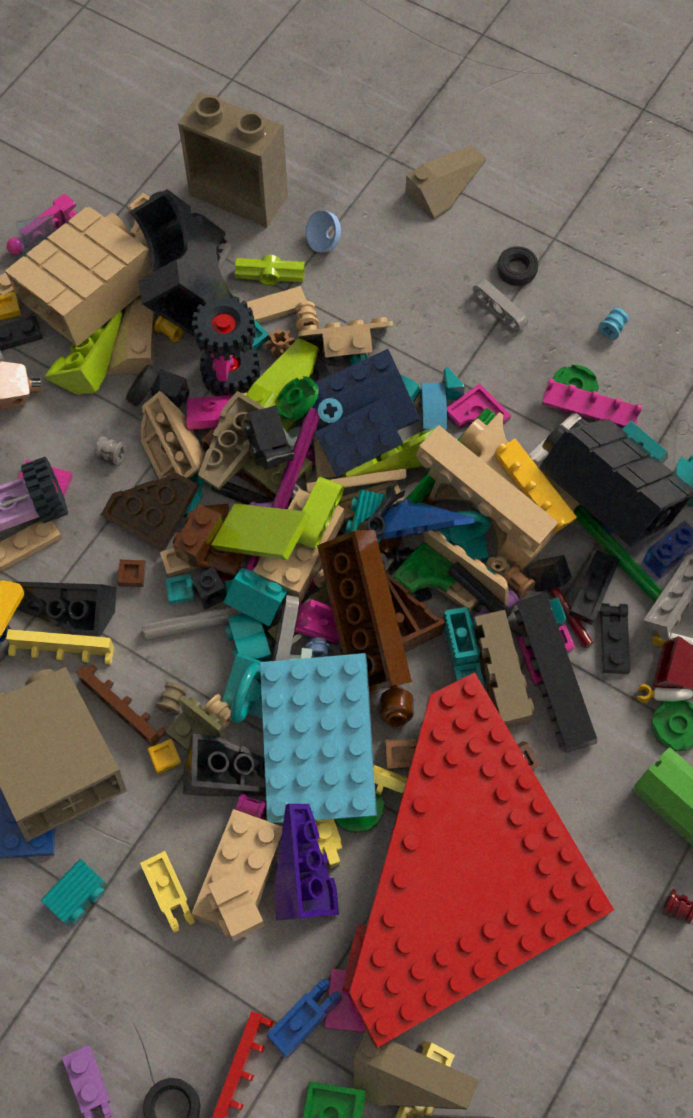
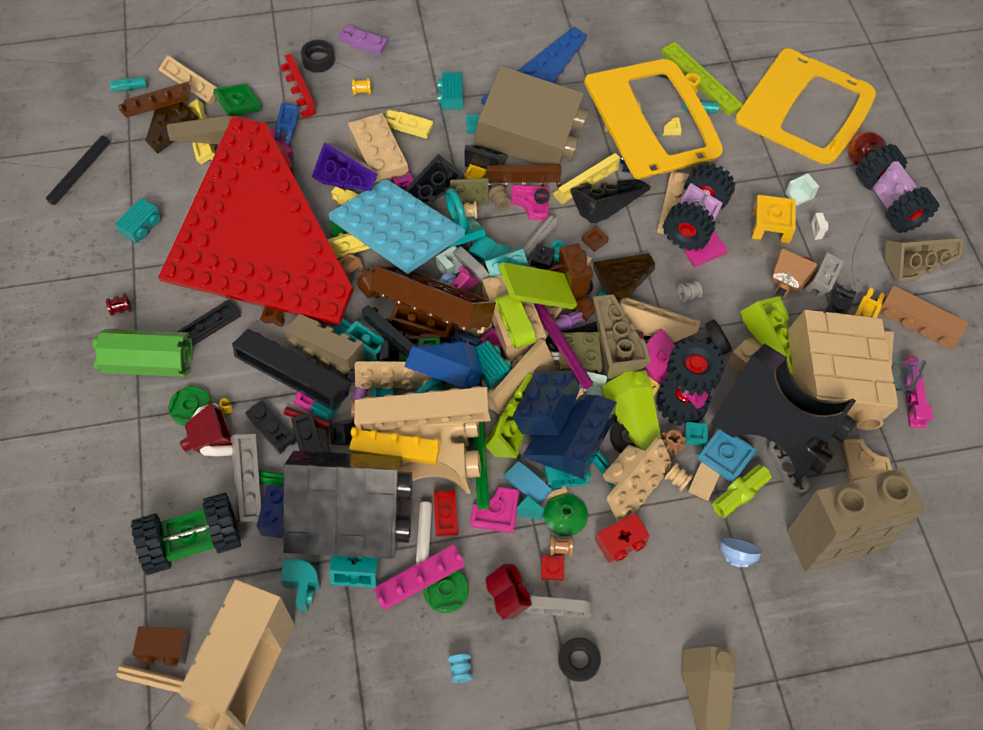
camera: 135 degrees right, 5 degrees down
tan brick [207,870,265,941] -> none
black hinge [241,406,294,470] -> none
green tile [275,376,319,421] -> none
medium azure bush [318,398,343,423] -> none
black brick [357,483,405,536] -> none
none -> teal brick [115,198,161,243]
none -> black tile [177,300,241,346]
none -> yellow bush [352,78,371,95]
none -> black hinge [362,305,418,358]
none -> black plate [380,340,399,362]
none -> red plate [433,491,458,537]
none -> black slope [464,144,508,169]
none -> teal plate [466,114,481,133]
none -> dark red brick [485,564,532,619]
none -> dark pink tile [511,185,549,220]
none -> black hinge [534,189,550,204]
none -> red plate [541,555,565,581]
none -> green dish [544,494,588,536]
none -> medium nougat bush [549,535,573,556]
none -> red brick [595,513,650,563]
none -> dark azure tile [697,429,757,483]

